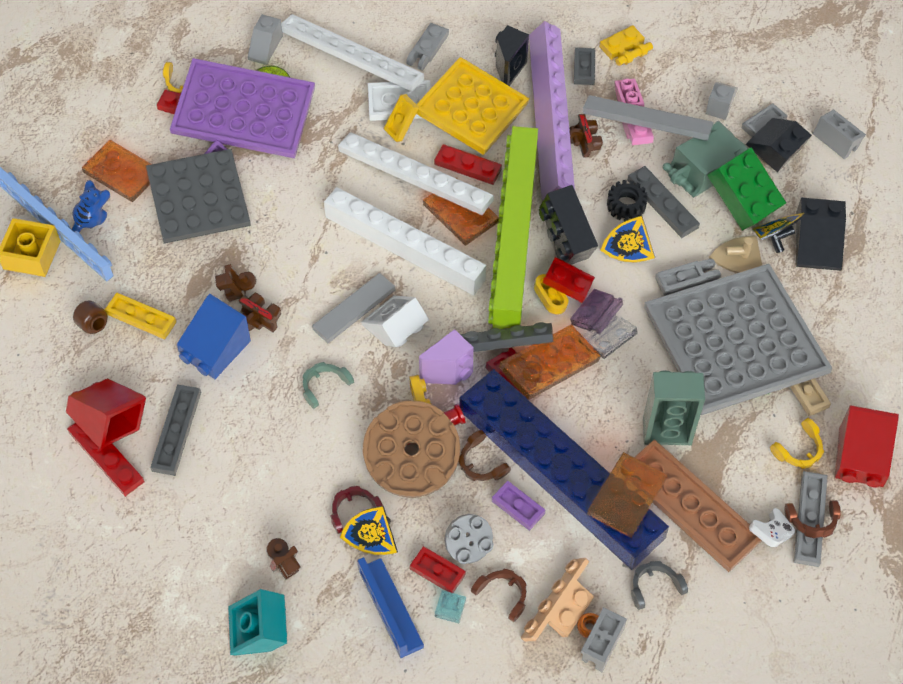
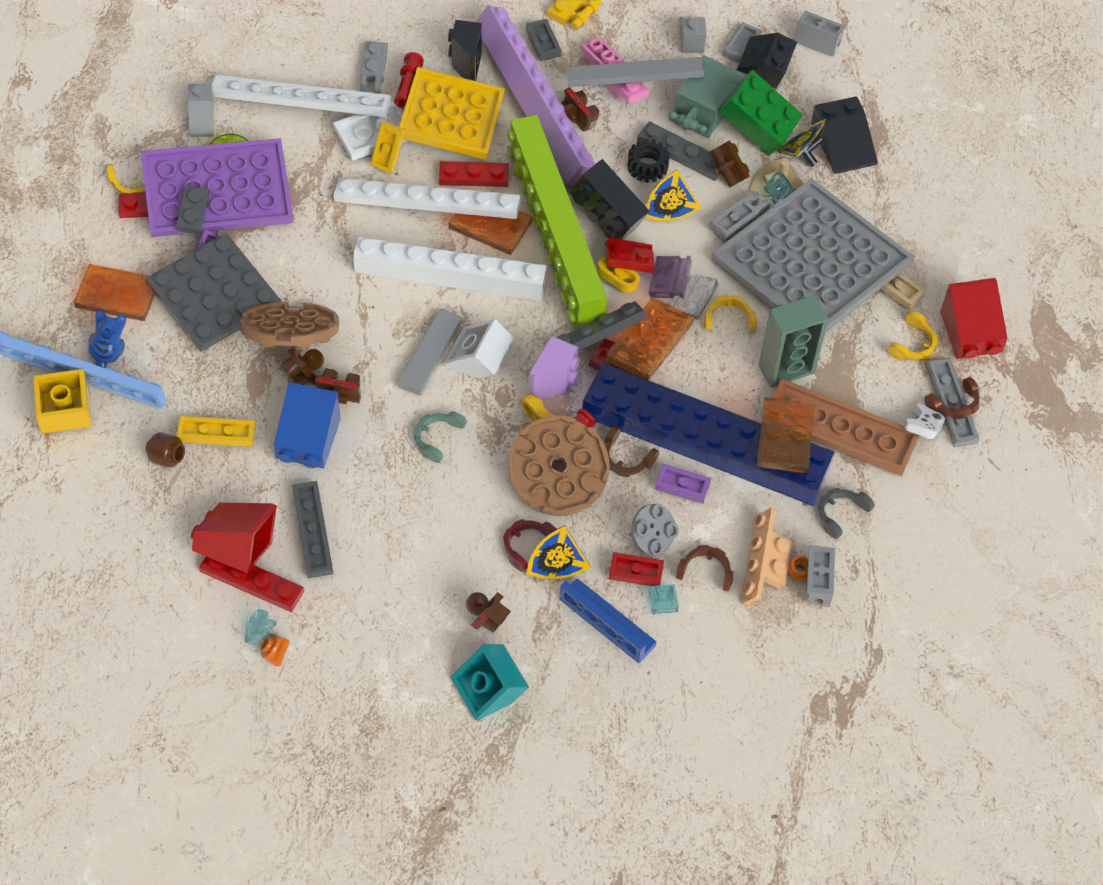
camera: 25 degrees left, 0 degrees up
none -> dark grey plate [177,186,210,235]
none -> medium nougat plate [240,302,339,349]
none -> clear light blue tile [245,609,276,645]
none -> orange plate [260,634,290,666]
none -> red pin [394,52,424,108]
none -> yellow piece [704,295,757,331]
none -> reddish brown hips [710,140,750,188]
none -> clear light blue tile [764,172,795,205]

